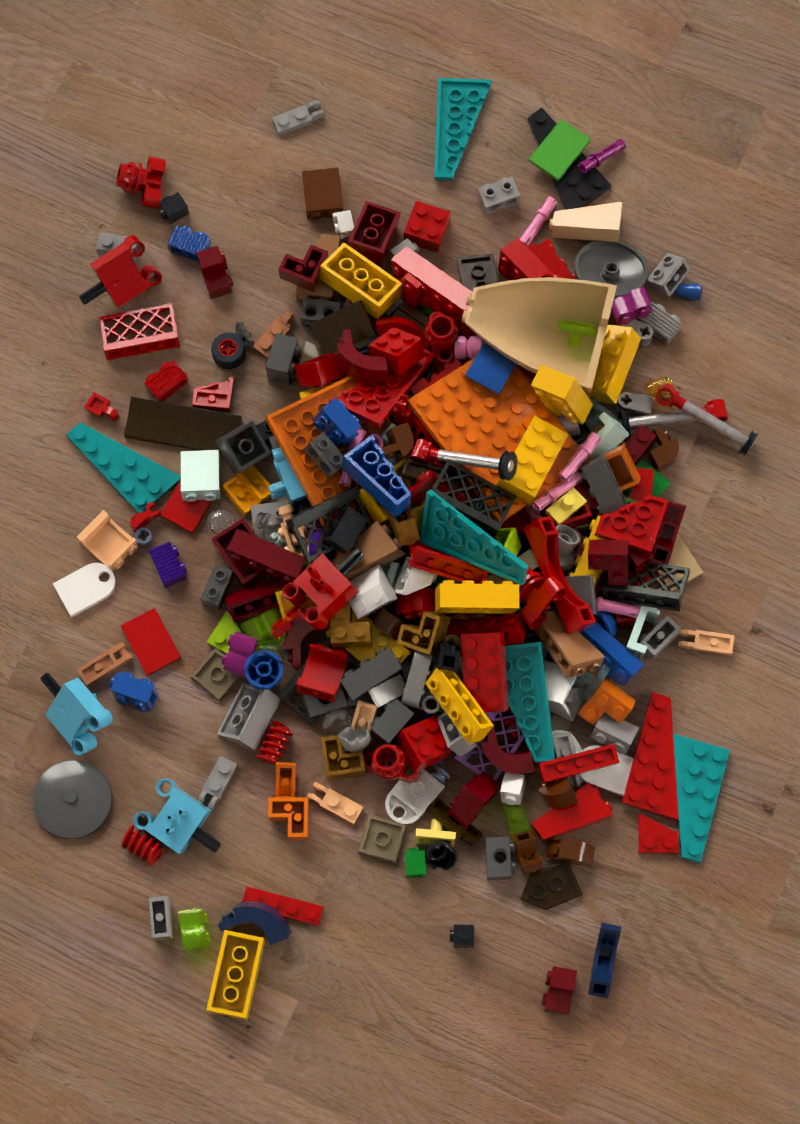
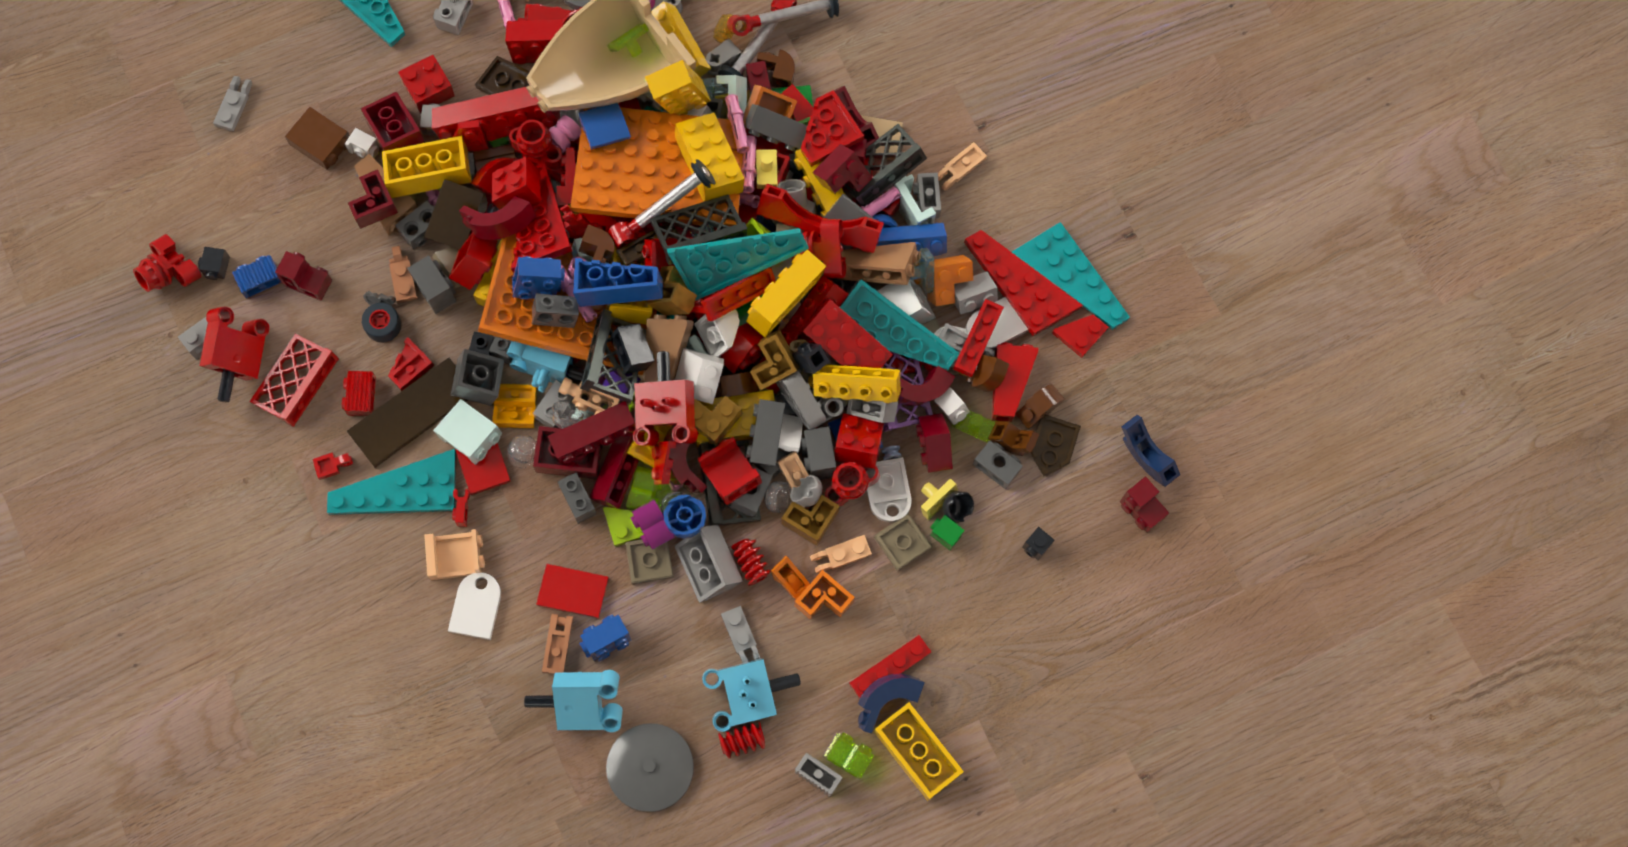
camera: 55 degrees left, 0 degrees up
sand blue bush [135,527,153,546] -> none
dark purple brick [149,541,187,588] -> none
dark brown tile [425,798,483,847] -> none

